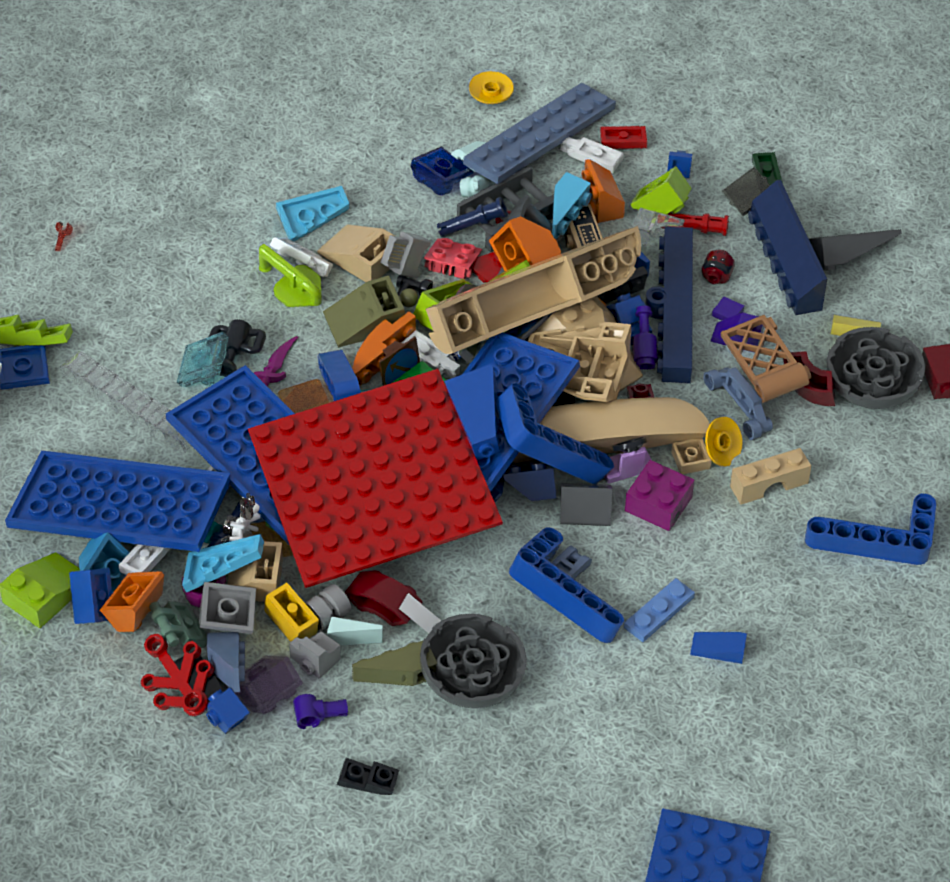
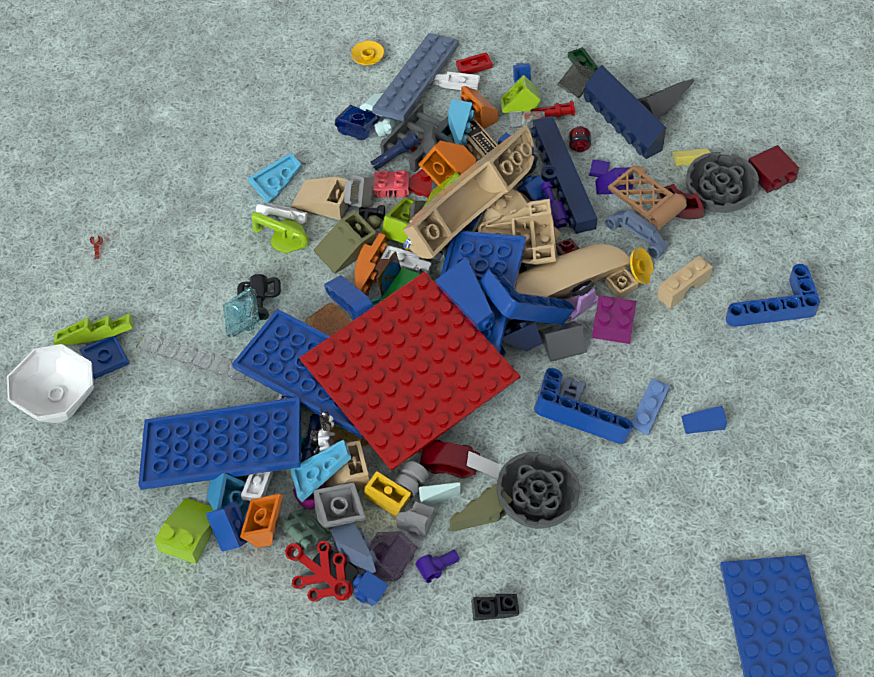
camera: 15 degrees left, 5 degrees up
magenta piece [254,336,298,387] -> none

